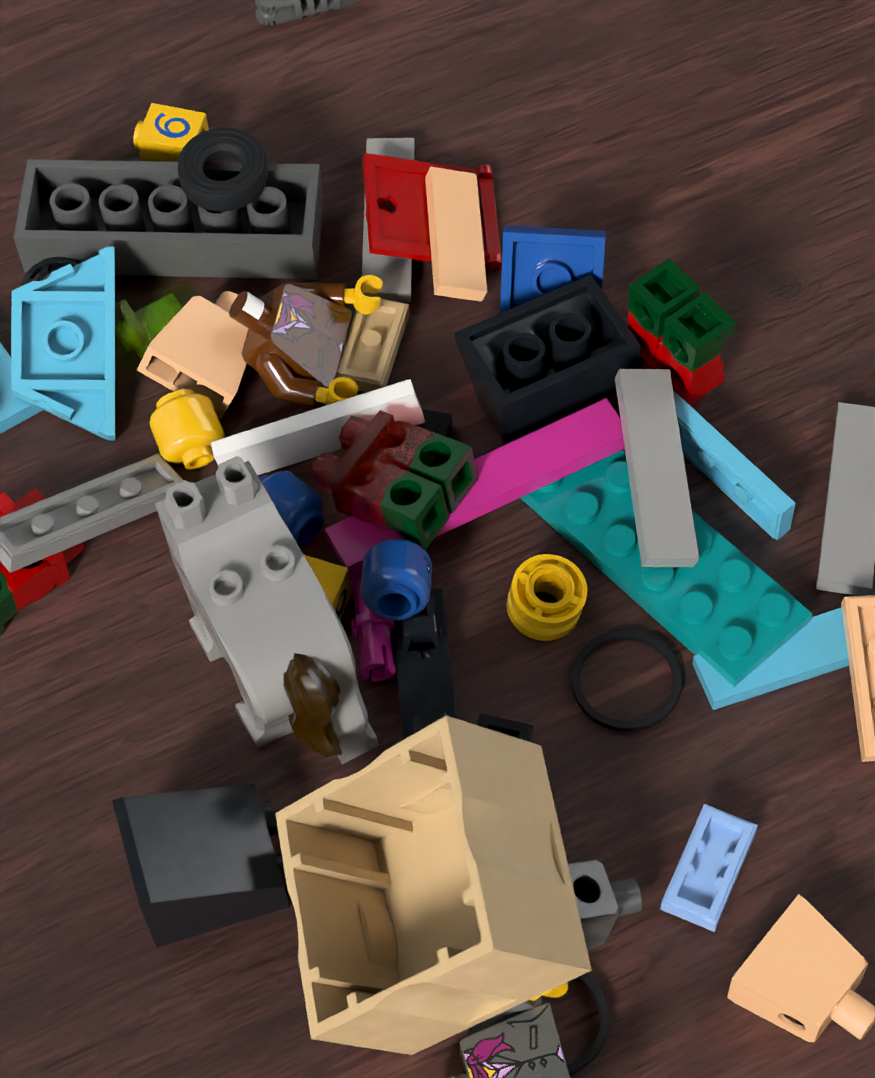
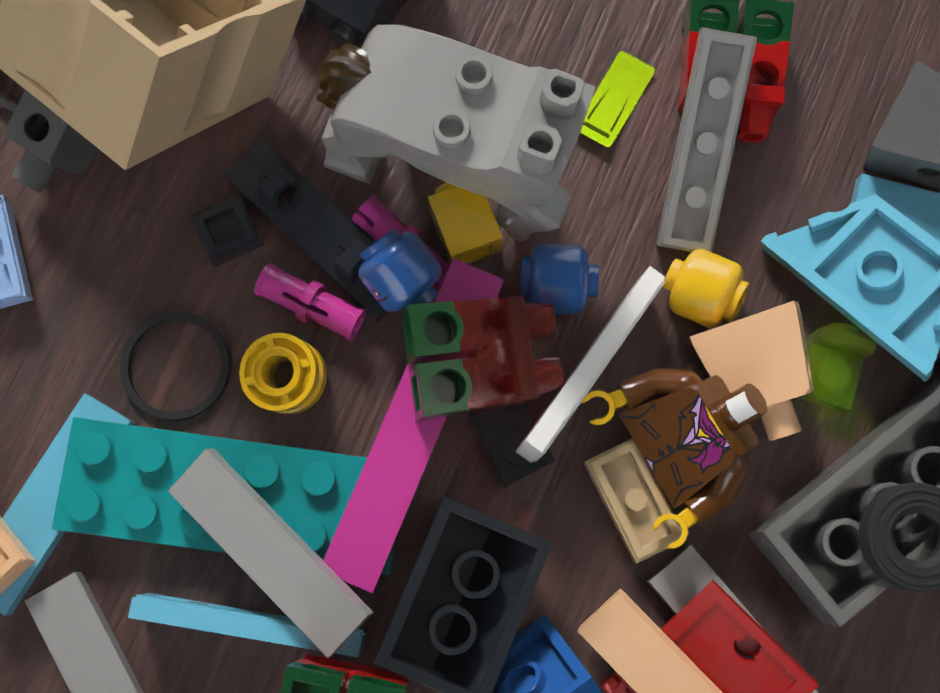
camera: 135 degrees right, 20 degrees up
none -> dark pink pin [254,263,367,341]
none -> clear neon green sticker [580,51,655,147]

